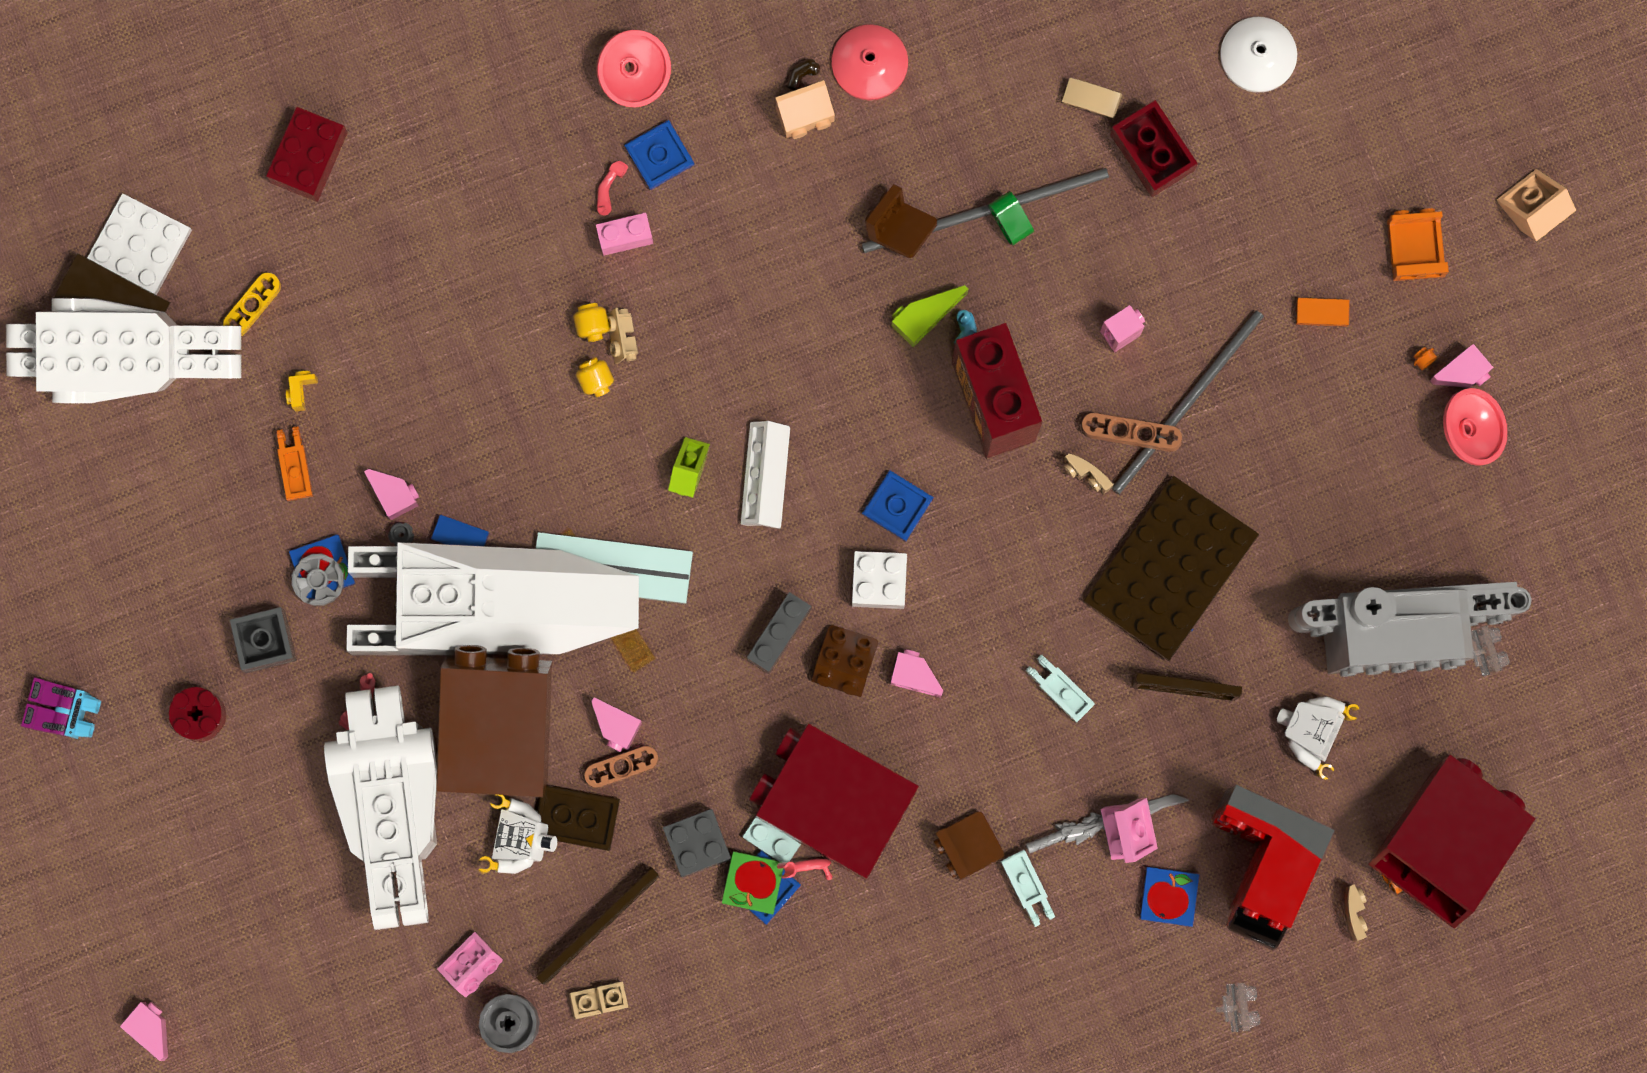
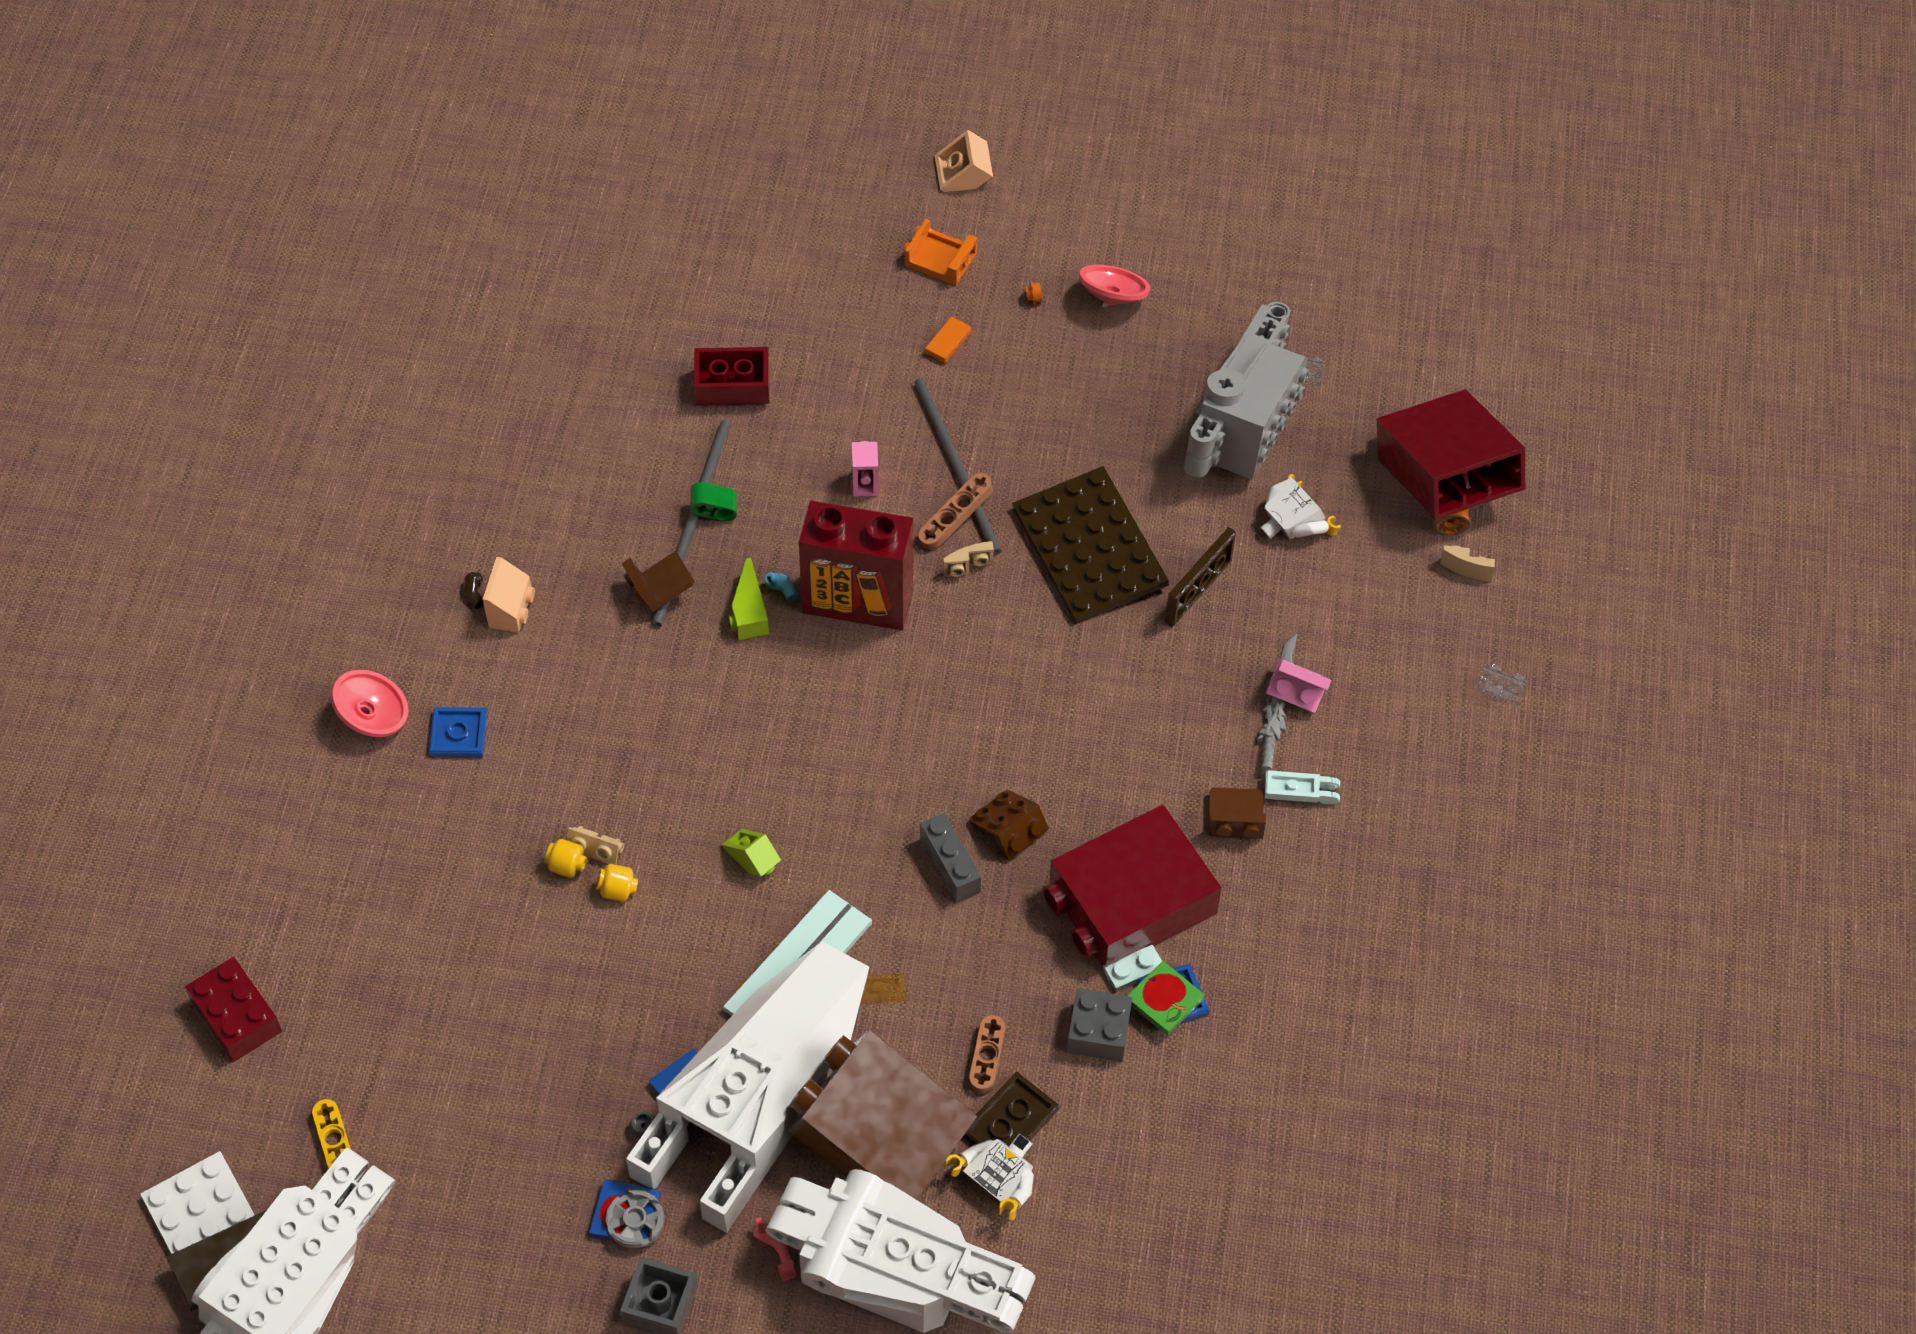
camera: 60 degrees left, 25 degrees down
orange hinge [276,426,313,501] -> none
yellow bracket [286,371,318,411] -> none
bright pink slope [364,469,419,520] -> none
bright pink bracket [437,932,503,997] -> none
flat silver wheel [479,994,540,1053] -> none
dark brown tile [536,868,660,985] -> none
tan slope [568,982,628,1020] -> none
bright pink slope [592,697,642,752] -> none
bright pink brick [596,213,653,256] -> none
coral piece [597,161,628,216] -> none
white panel [741,421,790,528] -> none
coral piece [777,859,833,880] -> none
coral dish [832,25,908,100] -> none
white brick [852,551,907,609] -> none
blue tile [862,470,934,542] -> none
bright pink slope [890,650,943,698] -> none
light aqua hinge [1025,655,1095,723] -> none
tan slope [1062,78,1122,119] -> none
tile [1140,867,1200,927] -> none
red piece [1211,785,1335,950] -> none
white dish [1220,17,1297,93] -> none
bright pink slope [1430,344,1494,388] -> none

